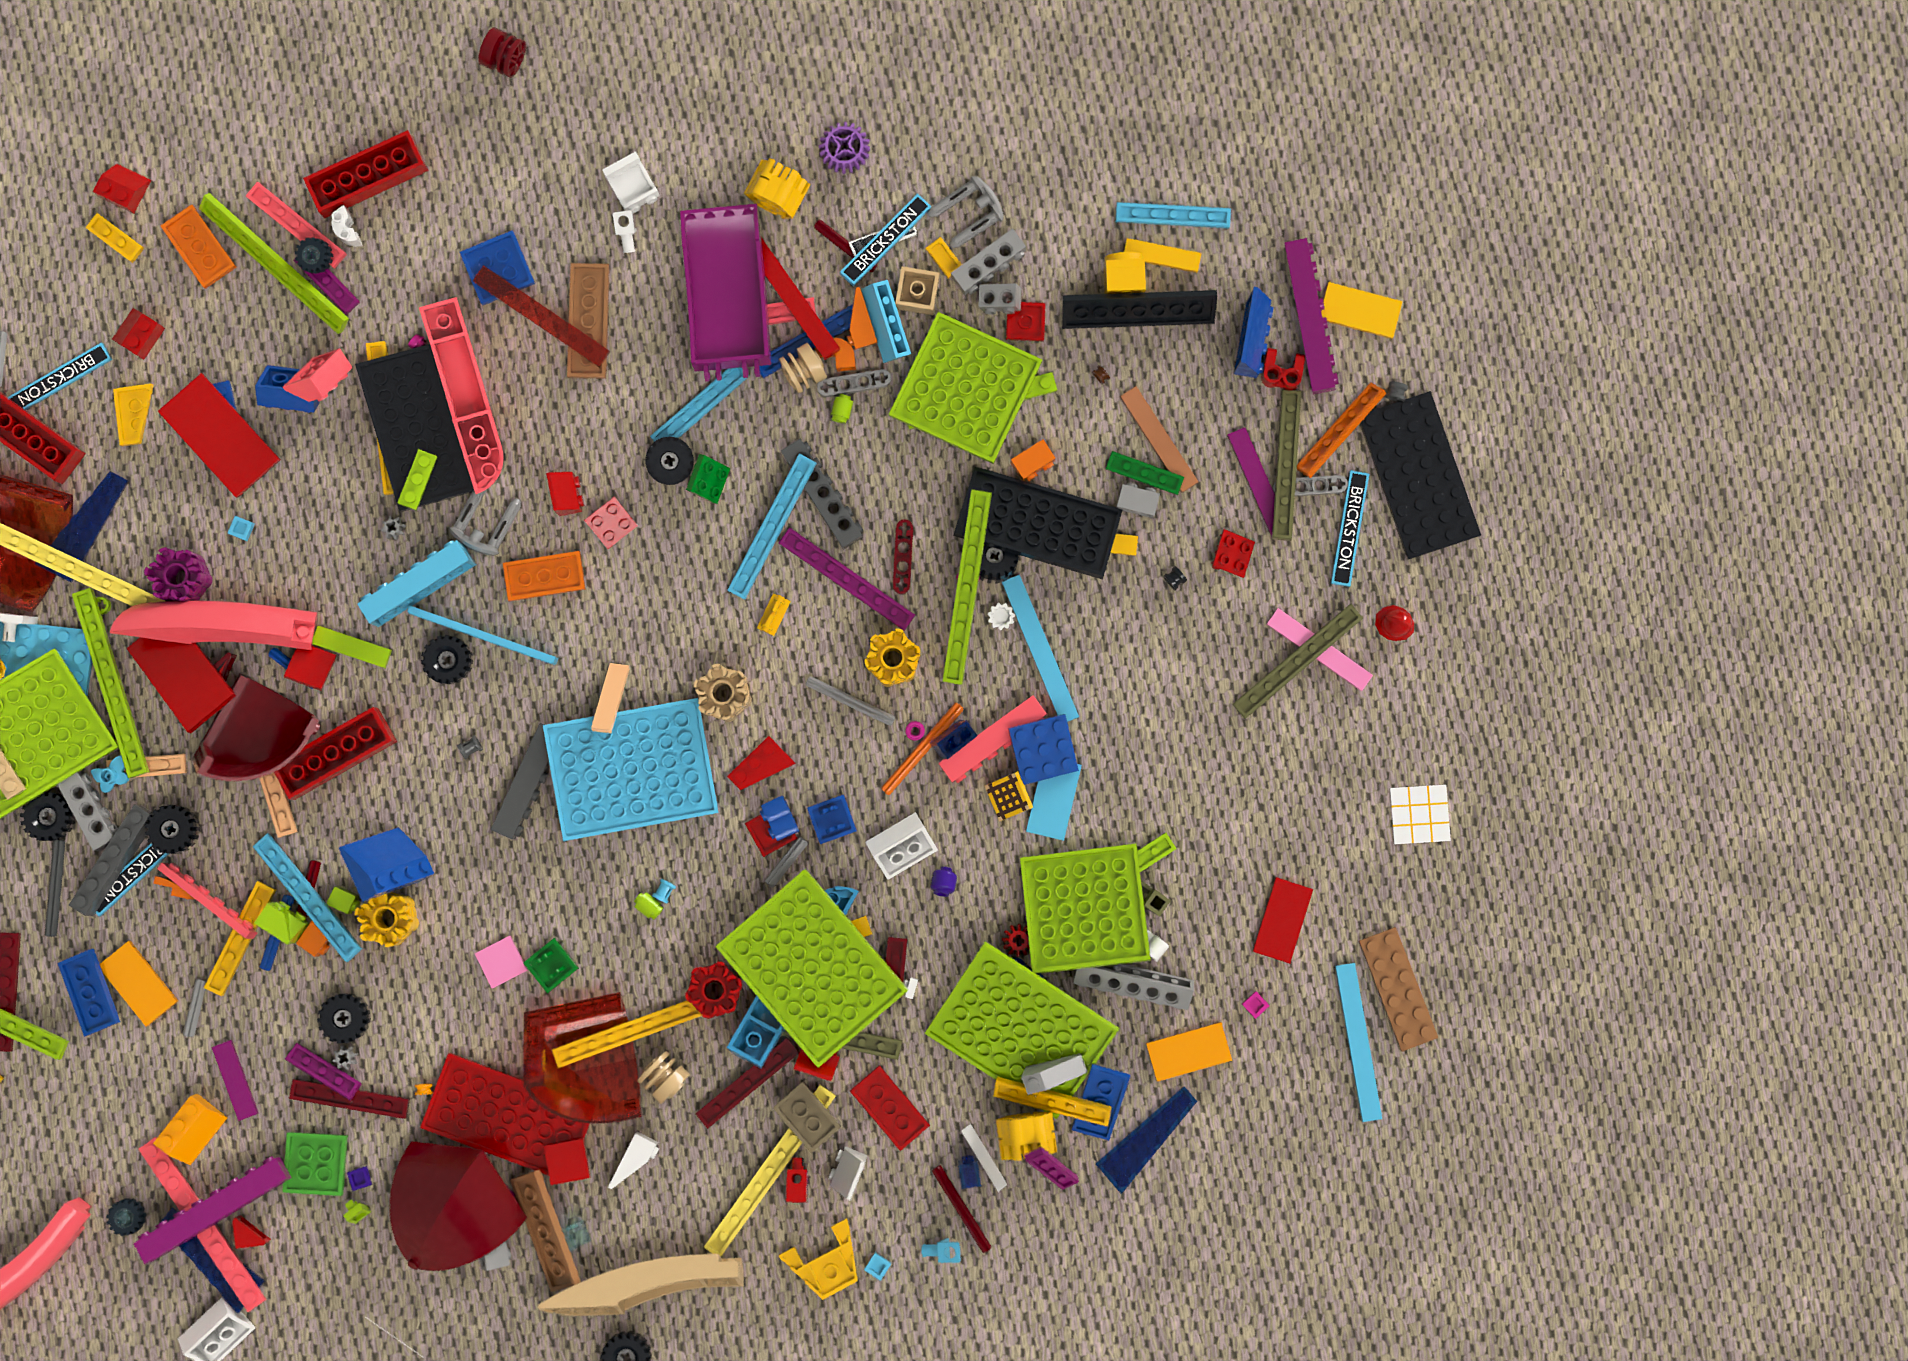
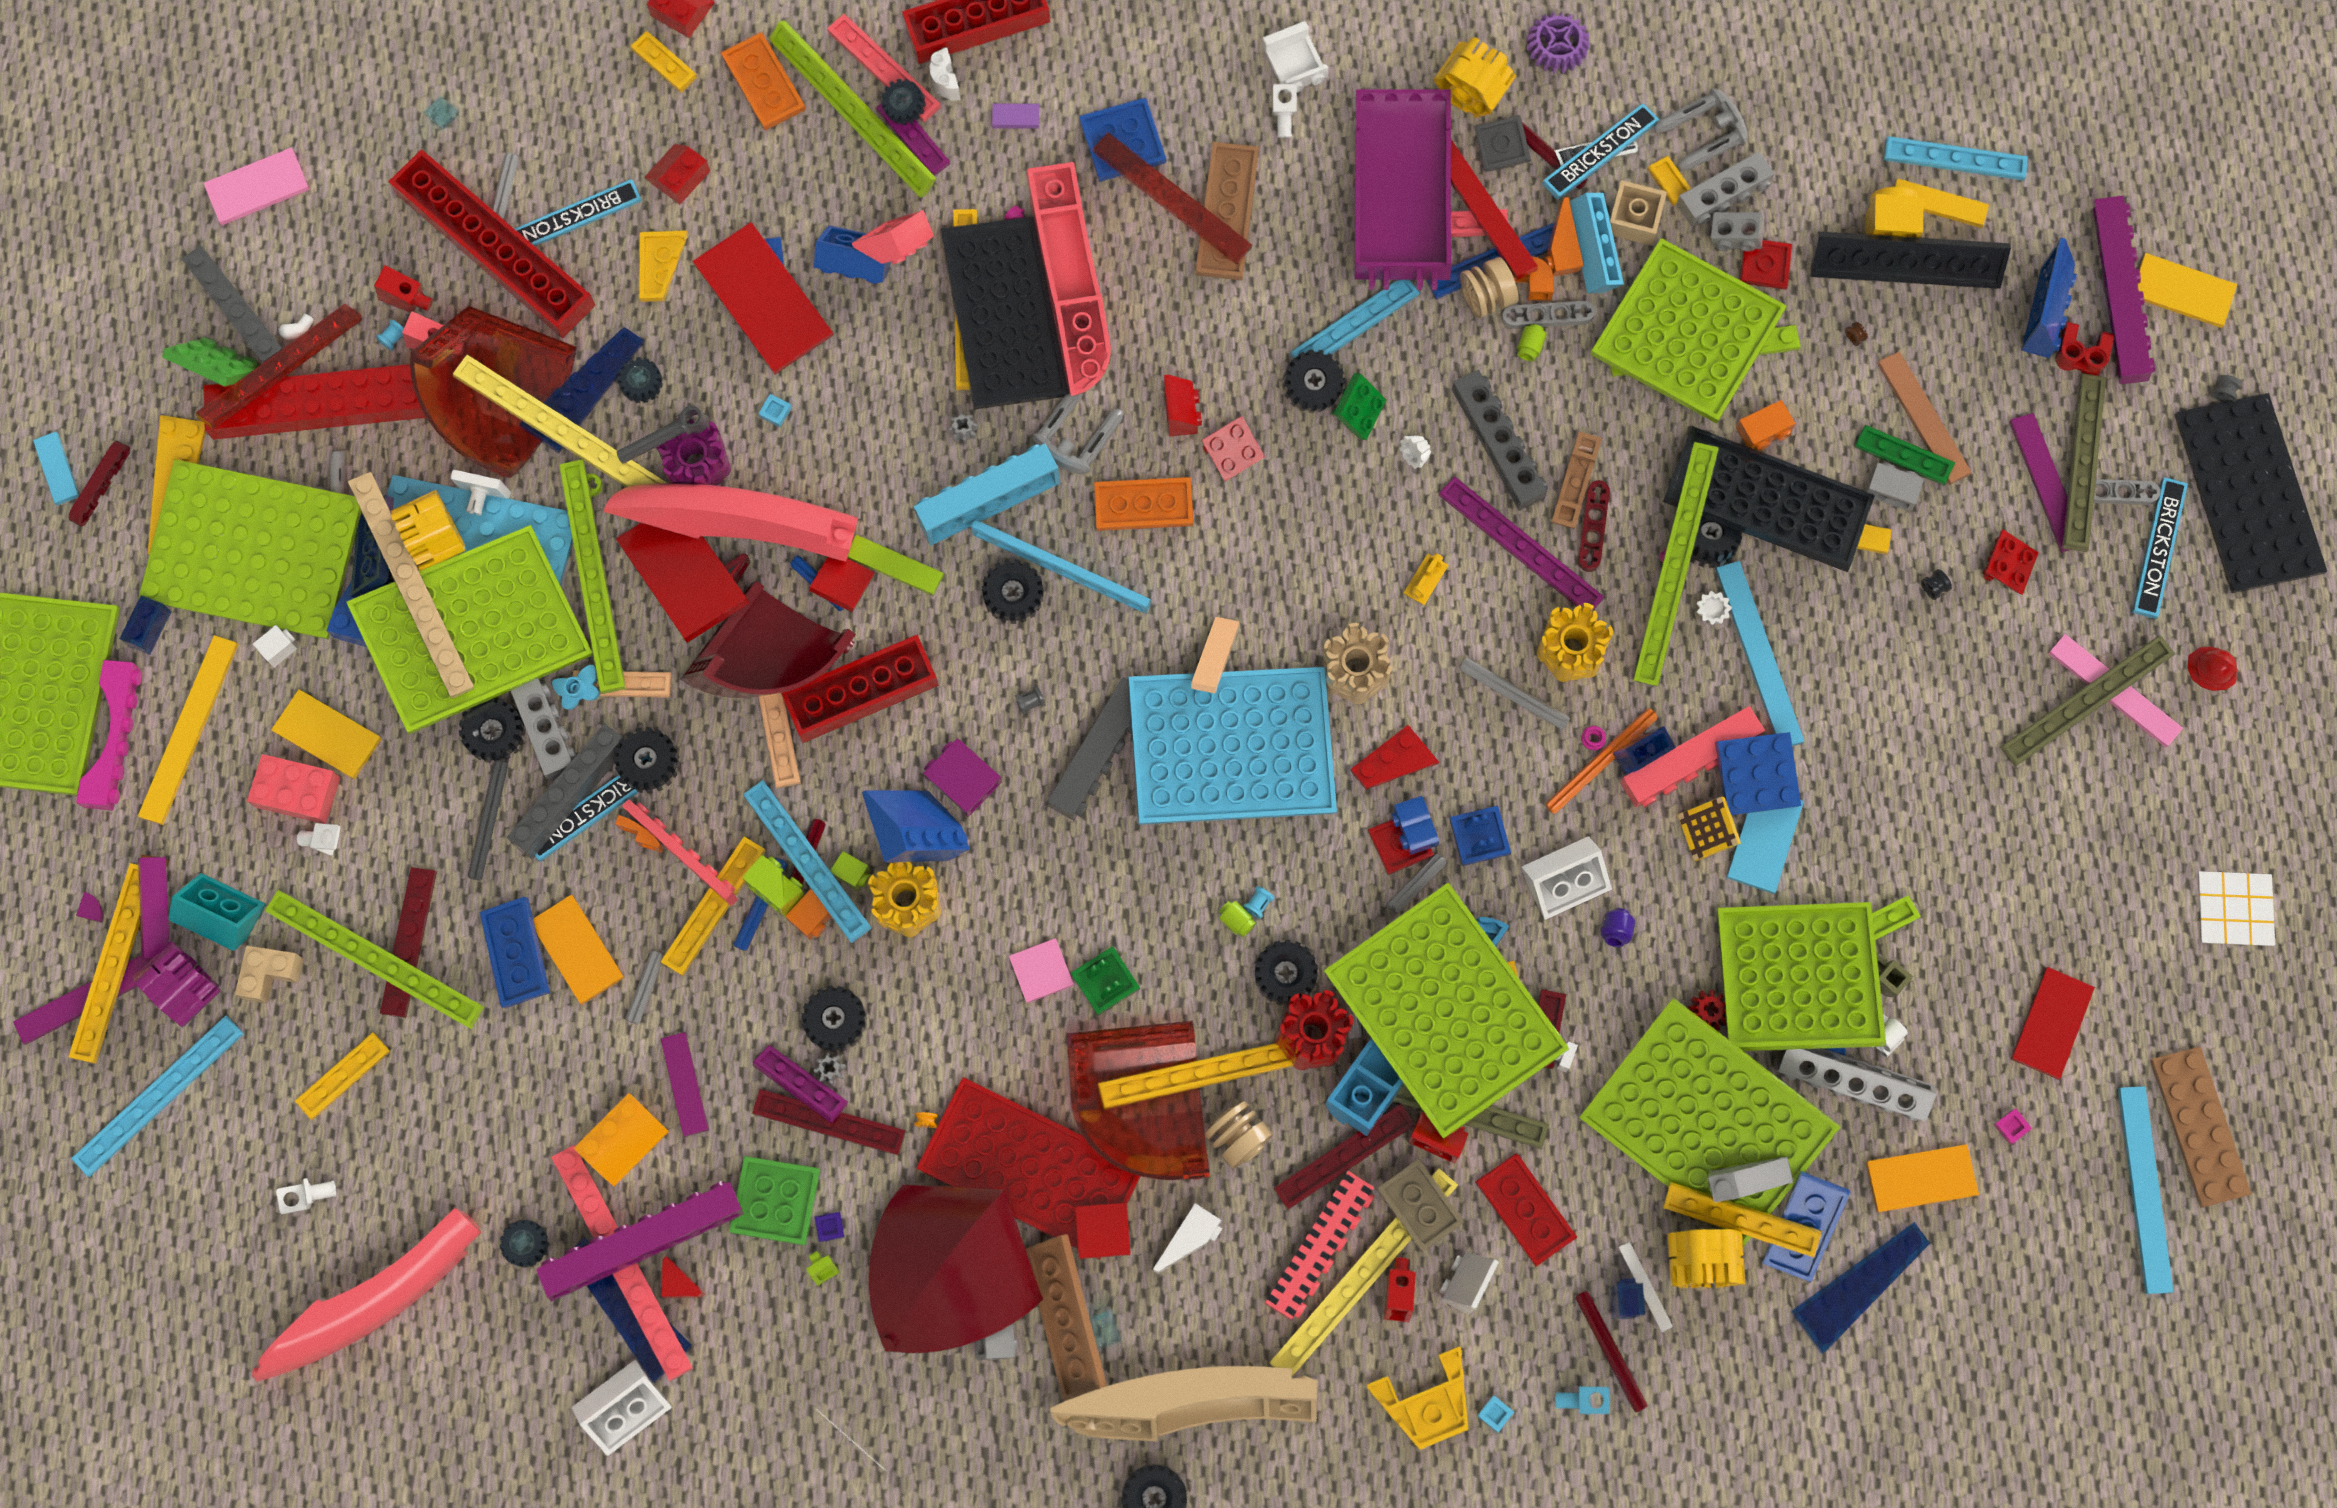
camera: 10 degrees right, 10 degrees down
lime plate [398,449,438,511] -> none
medium azure tile [728,454,817,599] -> none
magenta tile [1024,1147,1079,1190] -> none
orange tile [1296,382,1386,478] -> none
none -> black wheel [617,357,663,403]
none -> dark grey axle [617,405,708,463]
none -> magenta panel [923,738,1002,817]
none -> medium lavender tile [992,104,1040,128]
none -> black bush [1254,940,1318,1006]
none -> coral brick [1265,1171,1375,1321]
none -> white piece [1399,436,1431,469]
none -> dark grey tile [1474,115,1531,172]
none -> medium nougat slope [1551,431,1602,529]

